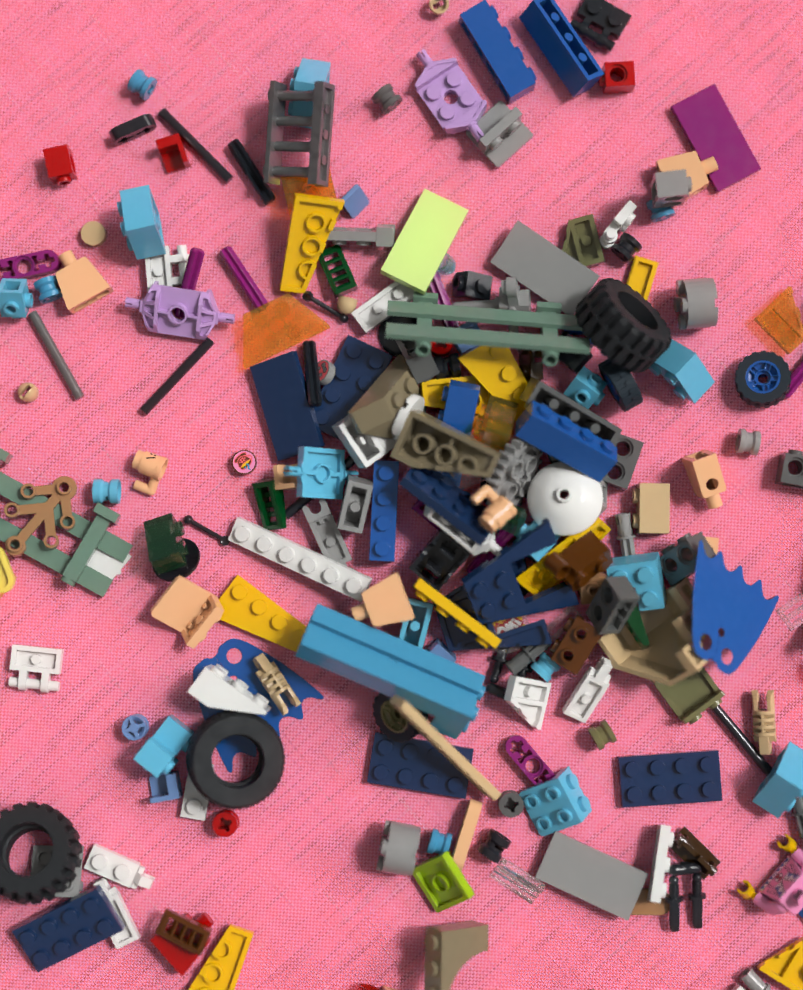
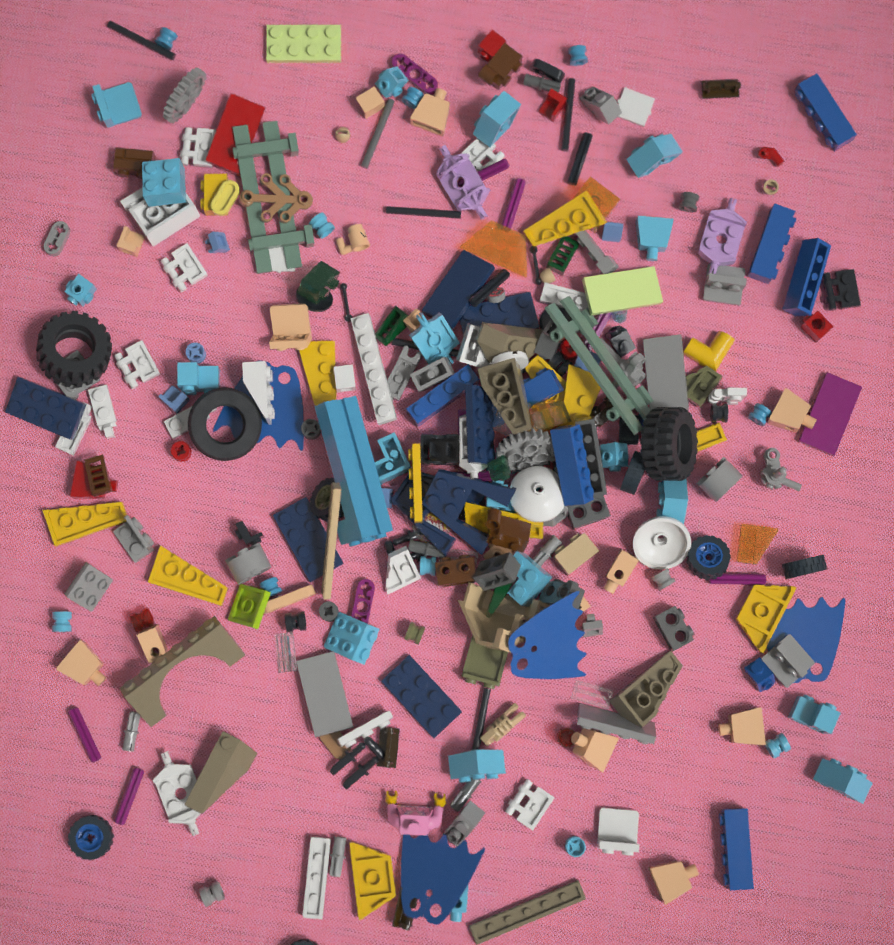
camera: 45 degrees right, 5 degrees down
tan tile [81,221,107,247] -> none
tile [232,450,257,475] -> none
tan hinge [252,653,301,716] -> none
flat silver fence [263,81,335,187] -> none
light nougat torso [351,572,415,627] -> none
light nougat piece [470,485,517,533] -> none
white hinge [562,656,613,723] -> none
light grey brick [650,169,692,209] -> none
none -> light grey bracket [113,515,155,563]
none -> white plate [114,340,160,389]
none -> yellow wing [148,545,228,606]
none -> medium blue tile [205,231,230,253]
none -> black bracket [234,521,264,546]
none -> dark grey wheel [301,419,321,440]
none -> white panel [334,364,356,393]
none -> light nougat panel [356,86,385,119]
none -> reddish brown hinge [478,43,523,90]
none -> dark grey axle [523,73,561,93]
none -> light grey slope [579,86,622,124]
none -> light grey tile [582,613,603,638]
none -> white piece [617,87,655,127]
none -> white dish [633,516,691,570]
none -> medium azure torso [636,216,674,261]
none -> yellow brick [683,331,735,371]
none -> light grey piece [760,448,802,491]

